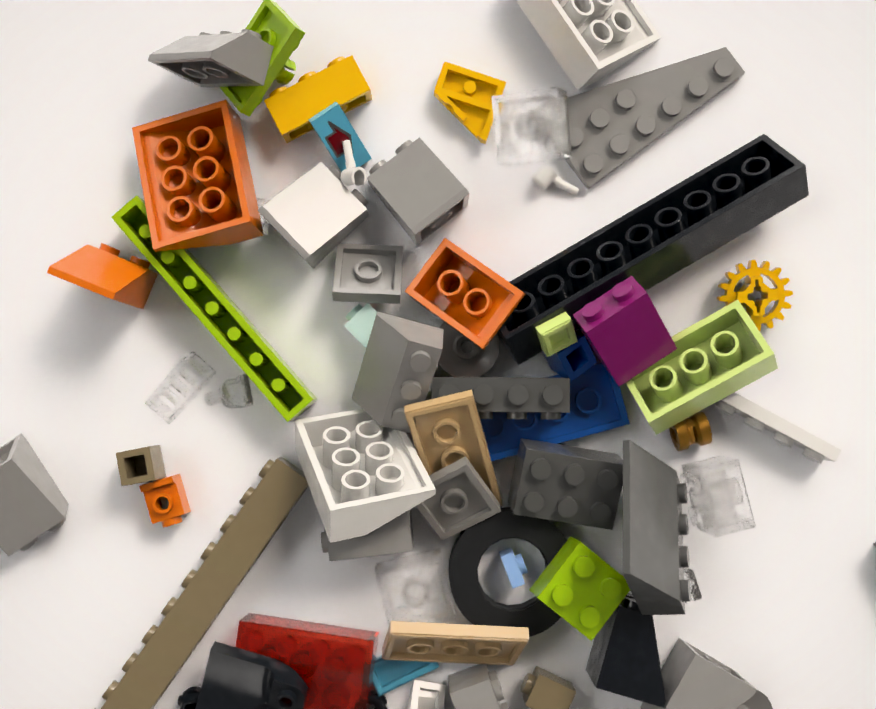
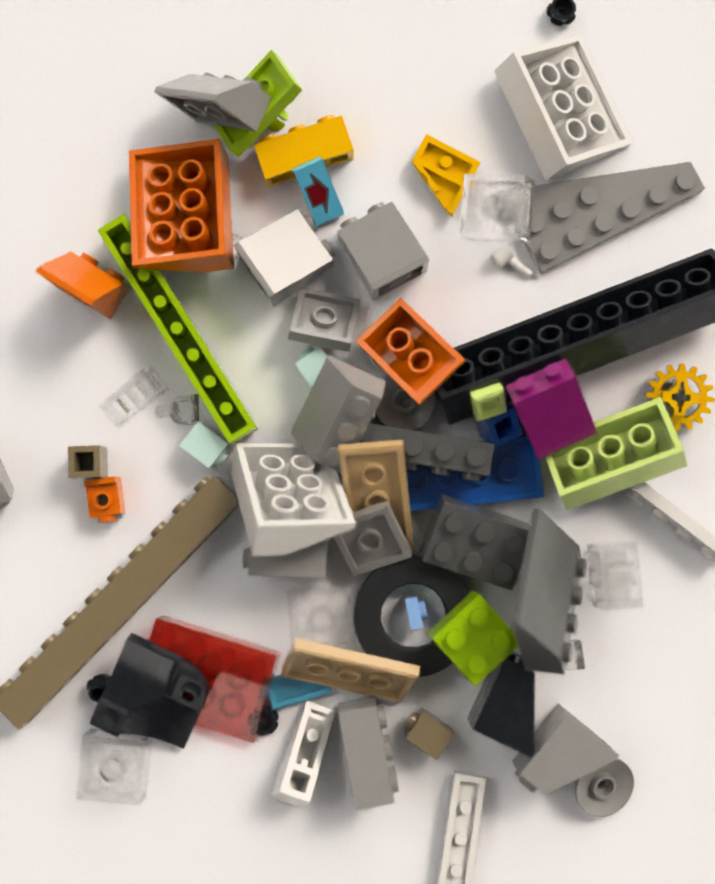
camera: 15 degrees right, 0 degrees up
white hand [340,140,367,186] -> none
pearl gold wheel [669,411,712,451] -> none
none -> light aqua brick [179,421,231,469]

